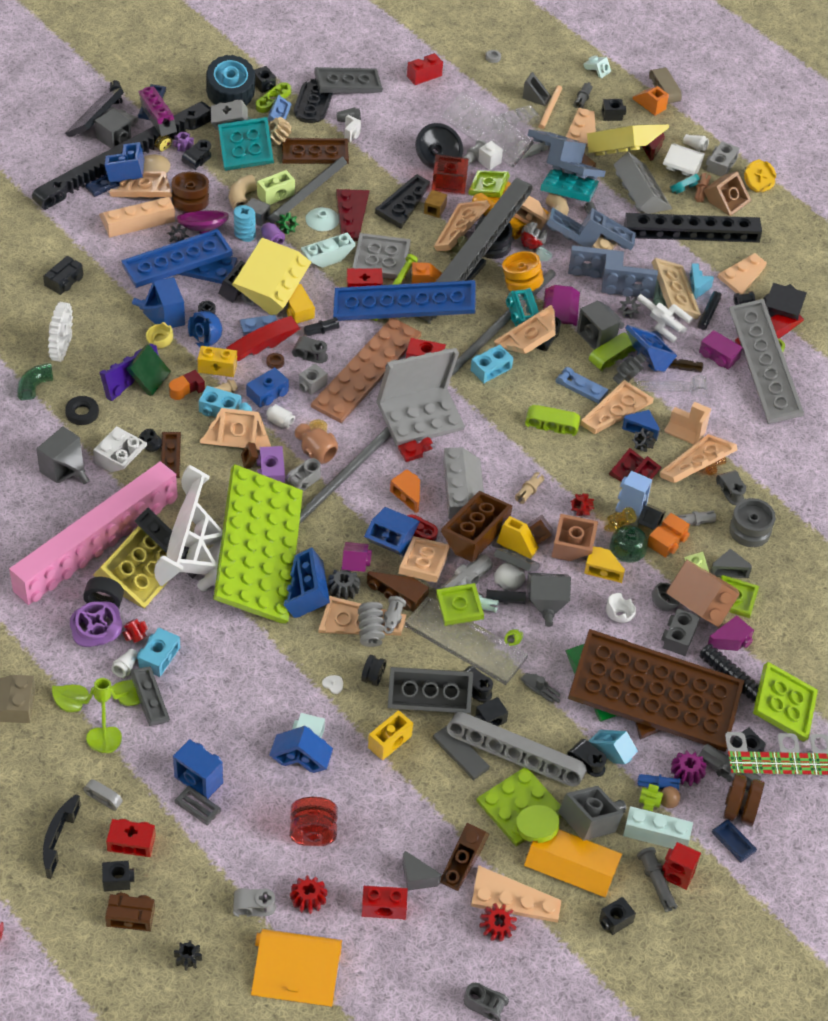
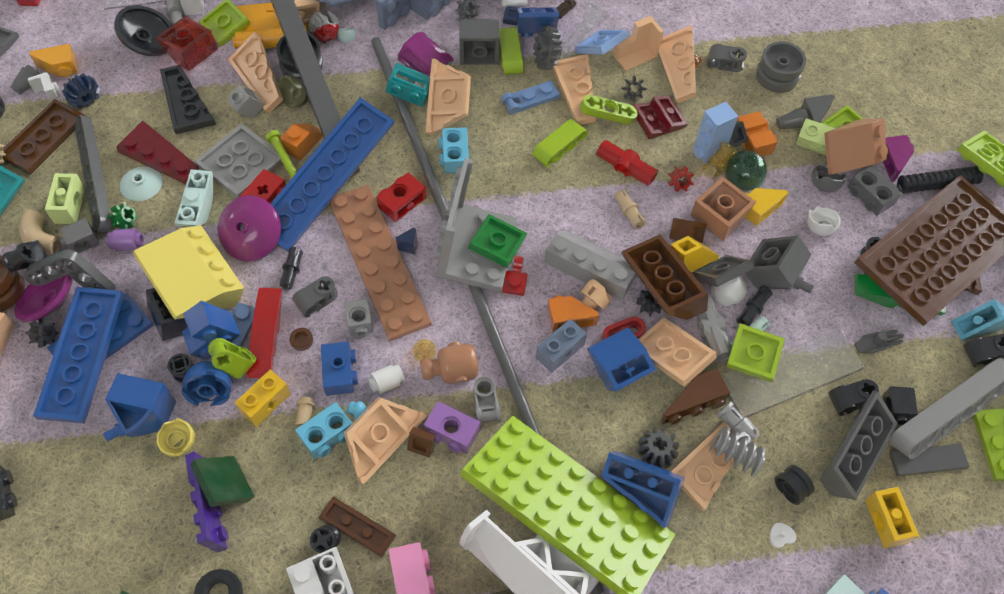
camera: 55 degrees left, 10 degrees up
white gear [48,302,73,362] -> none
leg [169,369,205,400] -> none
medium azure piece [234,205,256,242] -> none
yellow slope [286,284,315,323] -> none
magenta brick [342,542,372,572] -> none
pearl gold brick [424,190,448,218] -> none
light orange wheel [502,251,544,291] -> none
lime pin [504,629,523,646] -> none
blue slope [622,410,660,440] -> none
light grey pin [676,510,716,526] -> none
none -> black piece [2,240,47,272]
none -> dark grey beam [24,249,116,290]
none -> light orange slope [29,43,78,77]
none -> dark blue gear [62,73,101,109]
none -> blue brick [182,301,240,359]
none -> lime piece [208,338,256,379]
none -> magenta dish [217,195,281,261]
none -> light grey brick [227,84,265,118]
none -> green tile [468,214,527,268]
none -> sand blue brick [536,319,587,373]
none -> light blue tile [574,30,629,55]
none -> lime beam [580,95,638,125]
none -> light nougat piece [580,279,612,311]
none -> red piece [596,140,659,186]
none -> dark grey cone [776,108,809,130]

